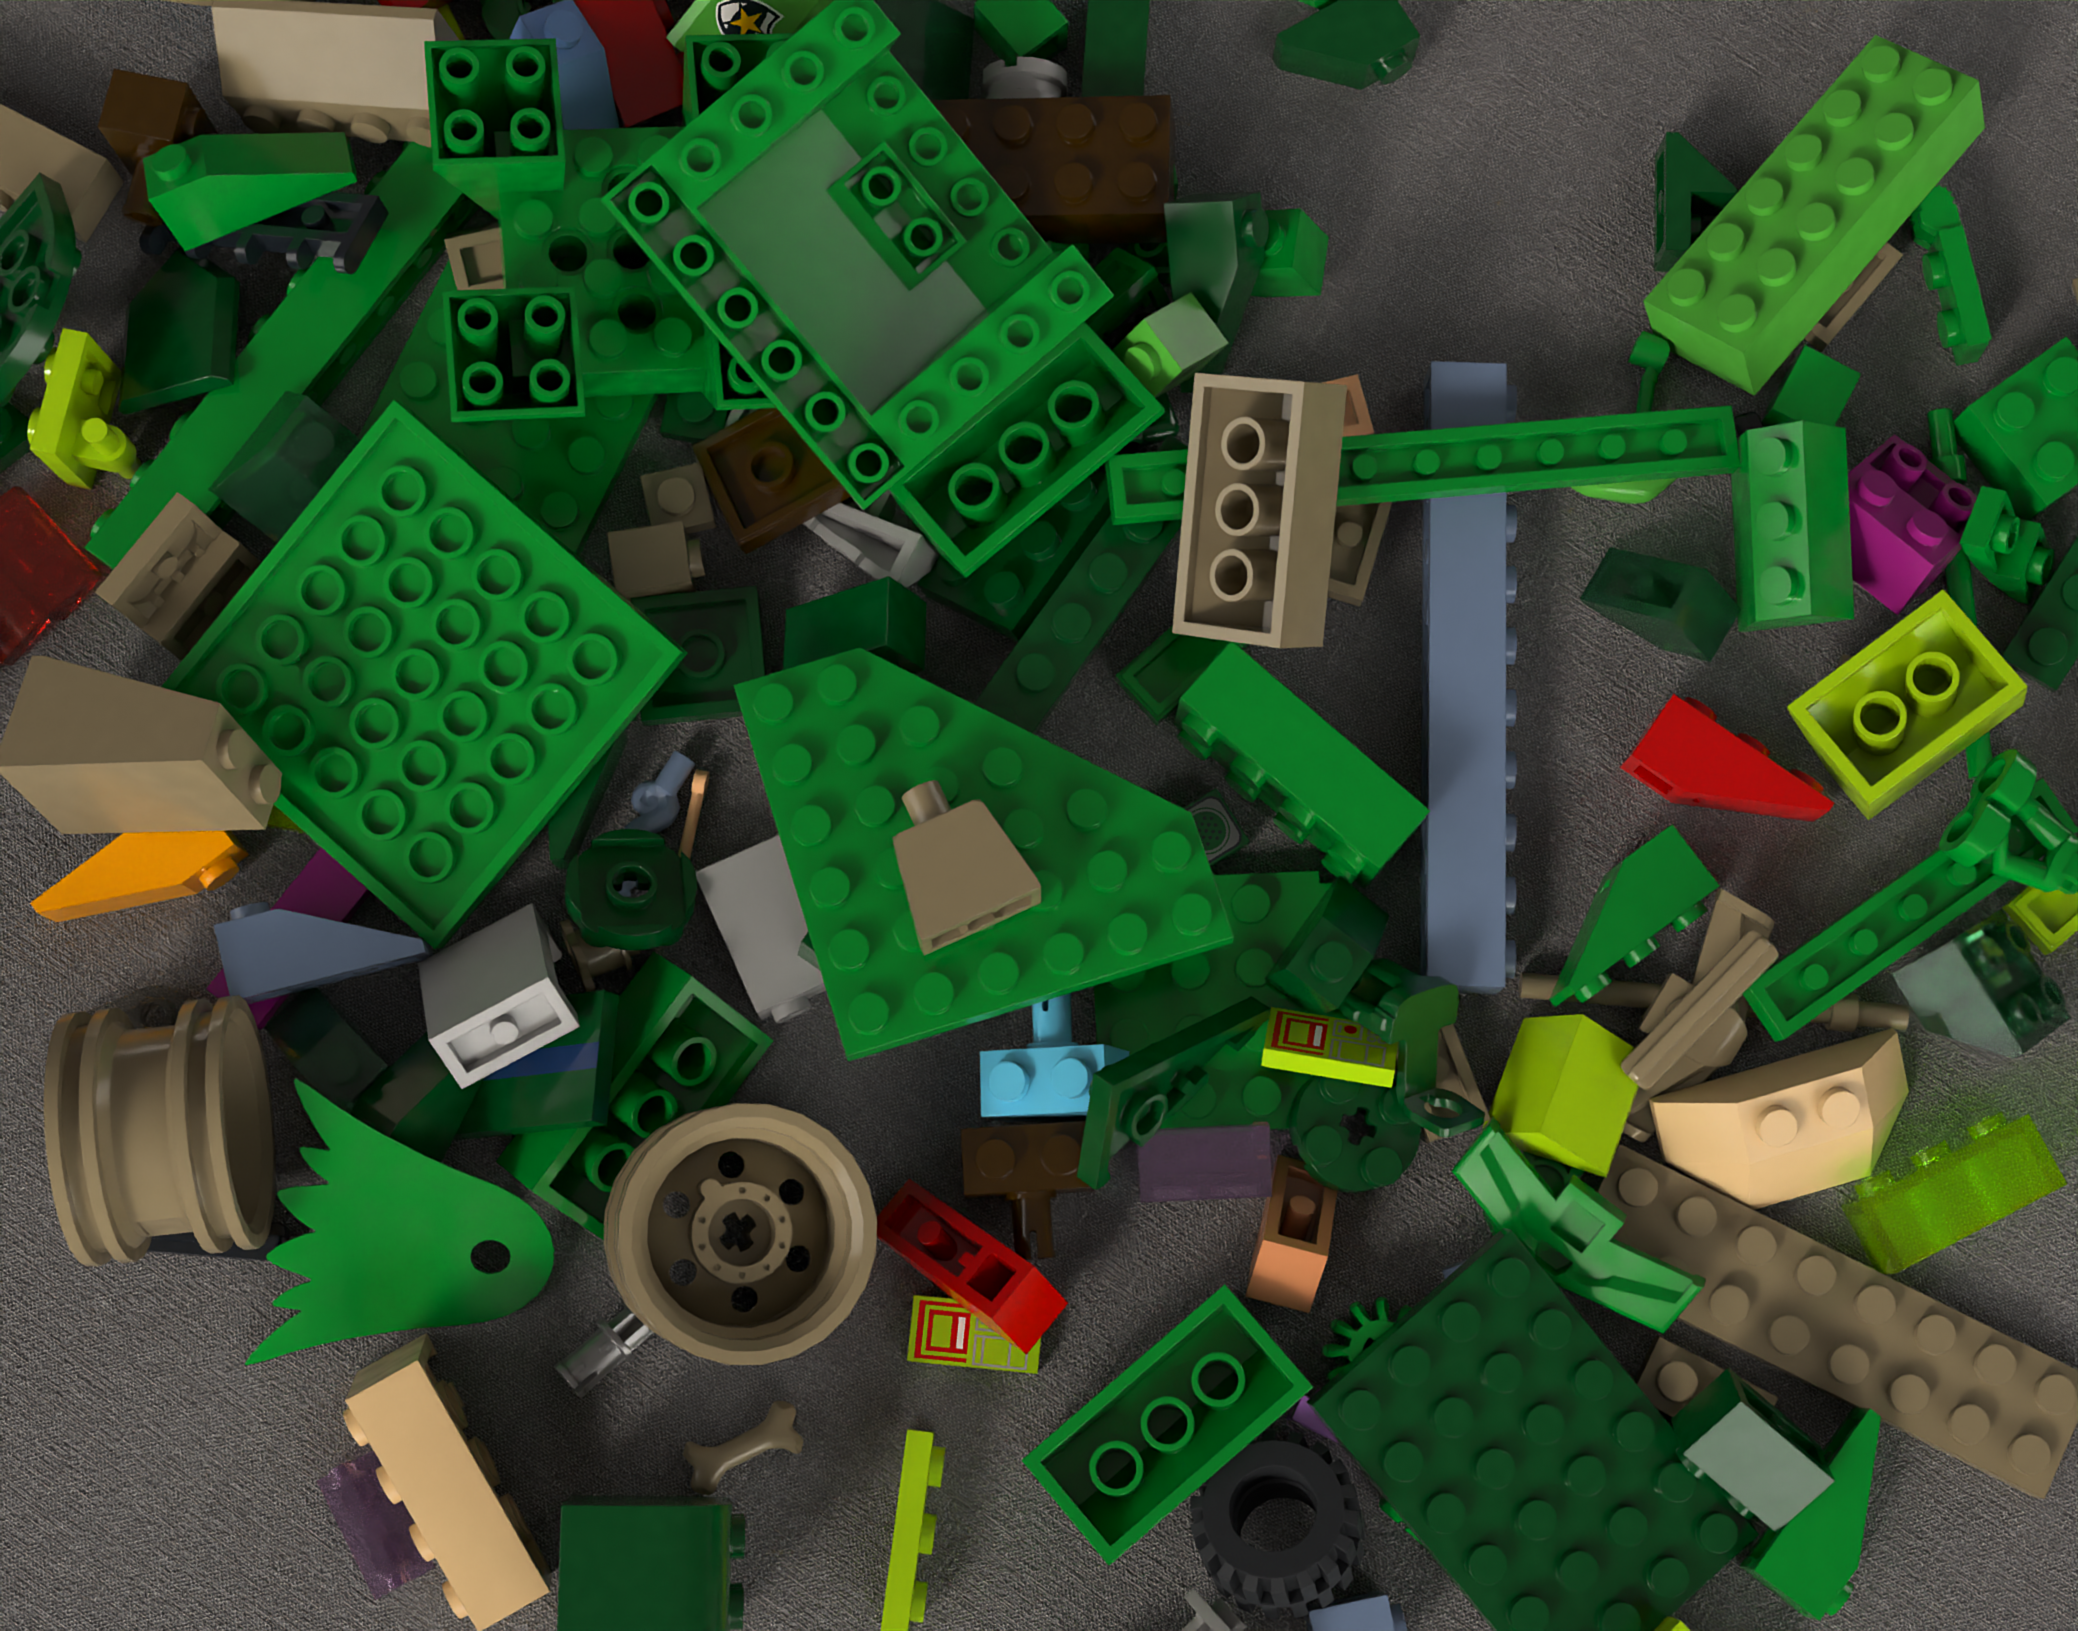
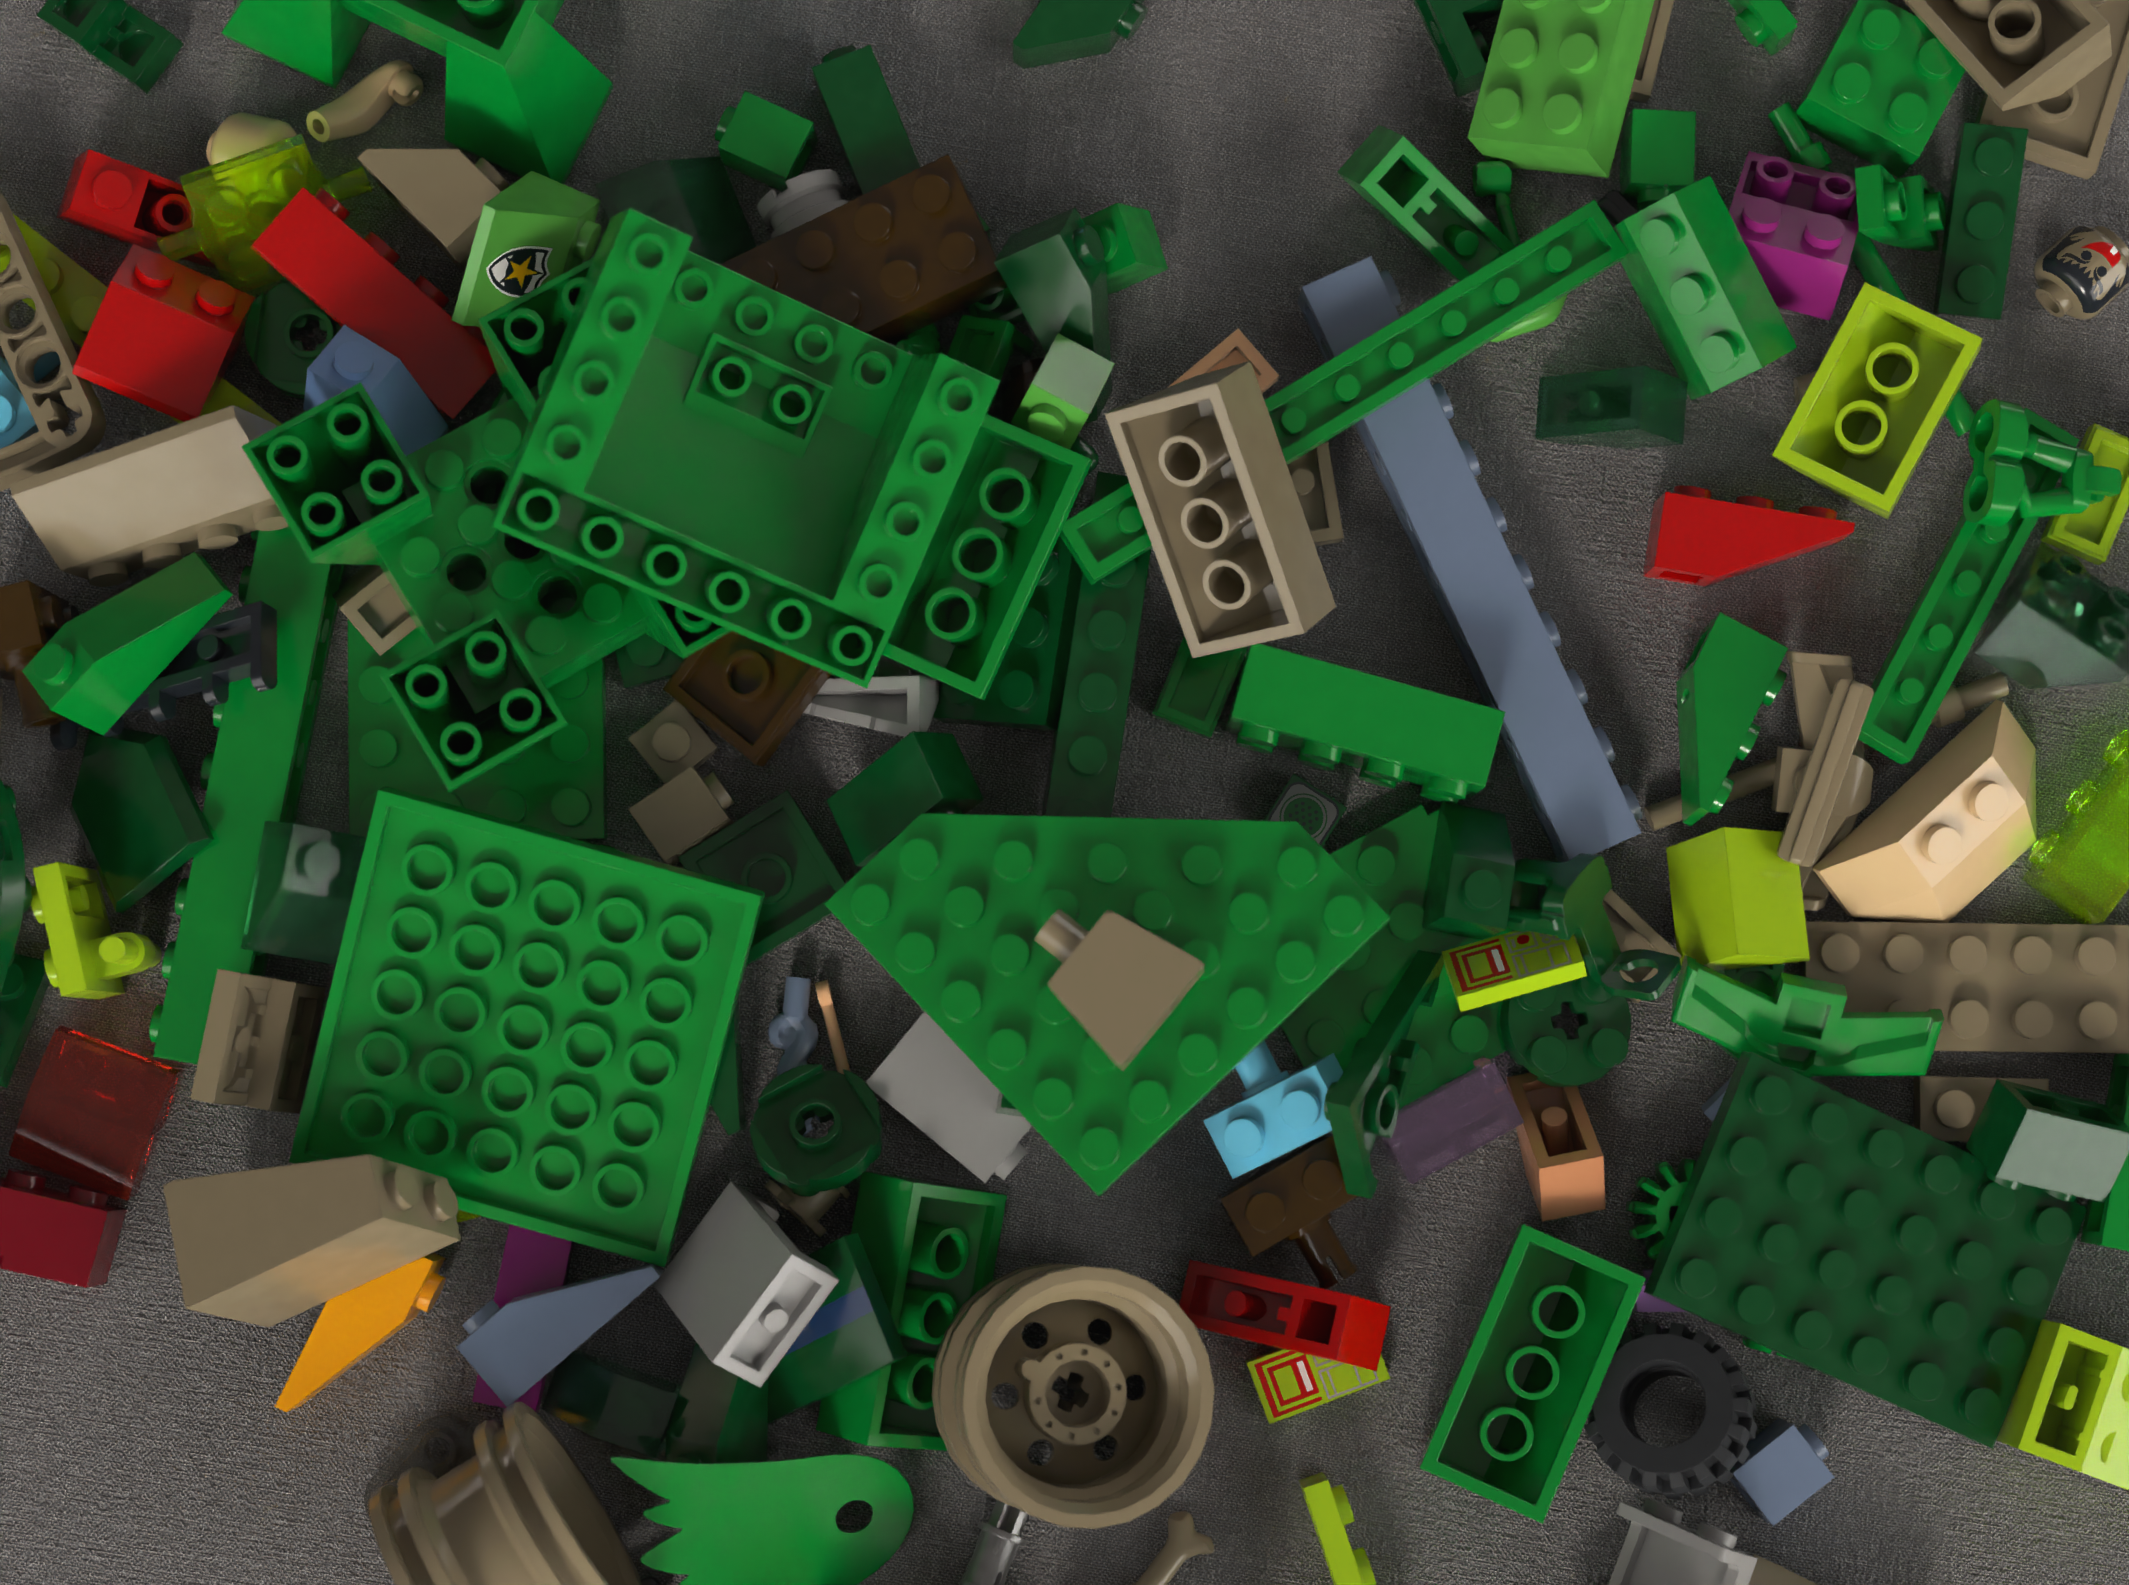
camera: 25 degrees left, 5 degrees up
none -> green slope [1337,125,1516,283]

